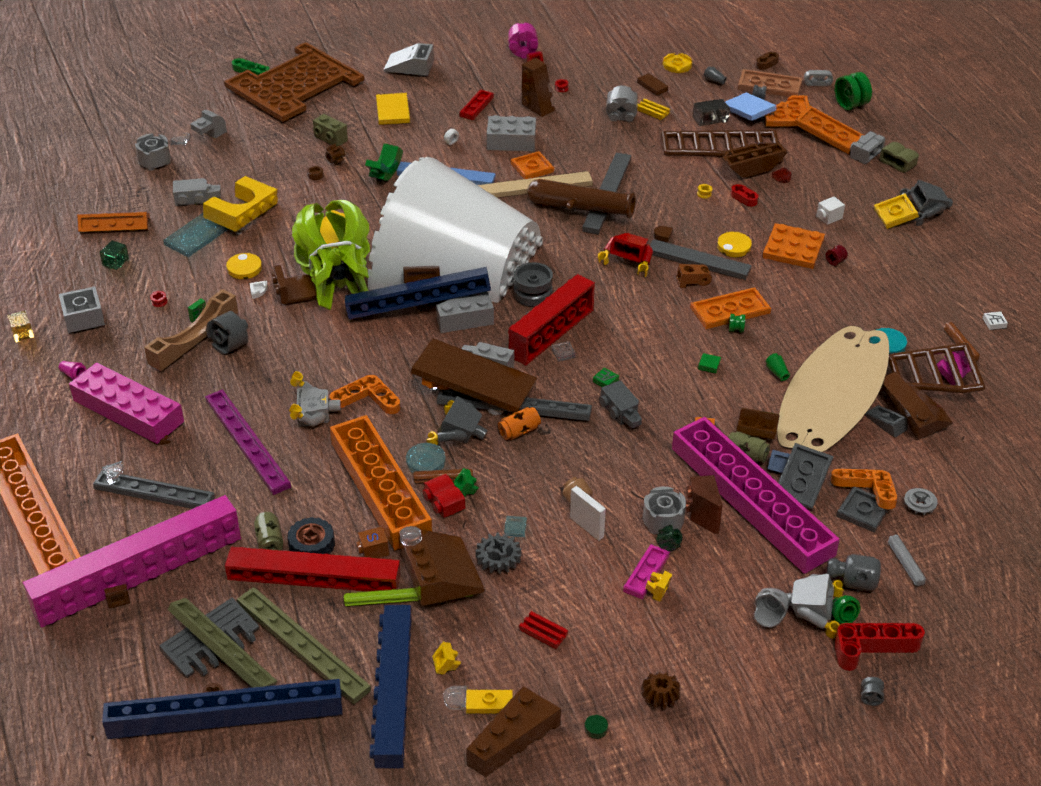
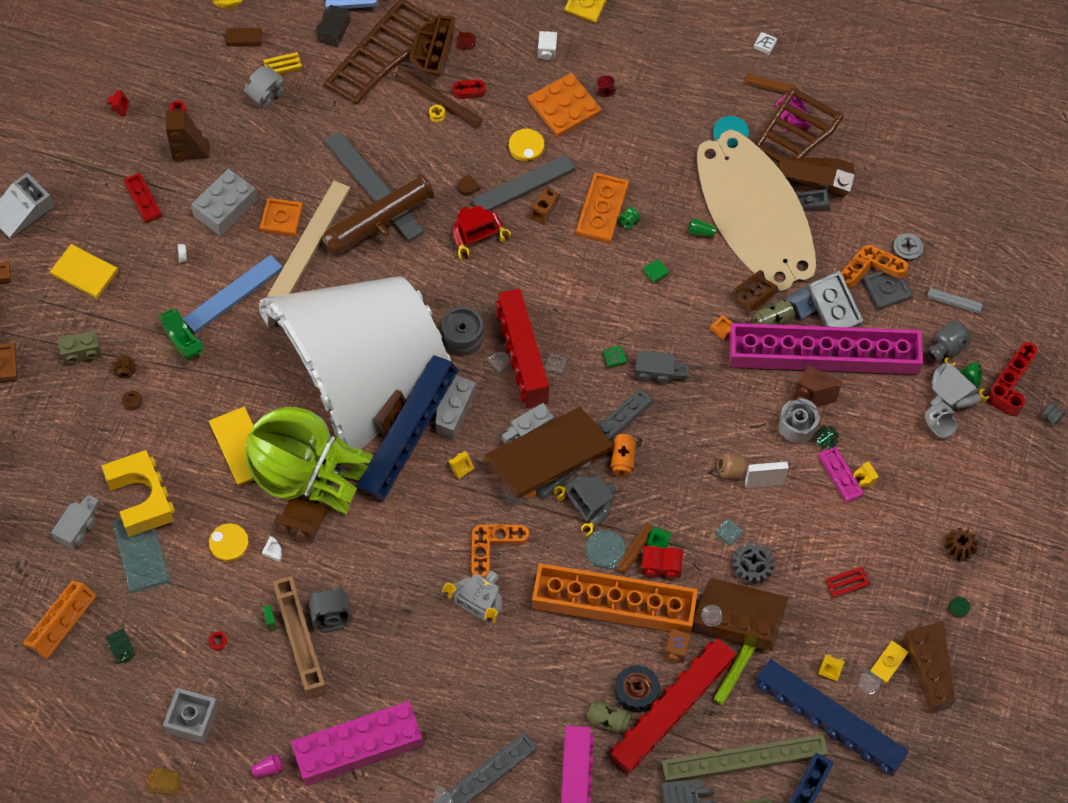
camera: 55 degrees left, 20 degrees up
magenta tile [205,389,291,495] -> none
dark pink brick [508,22,538,59] -> none
none -> reddish brown axle [394,67,482,127]
none -> yellow tile [448,451,475,479]

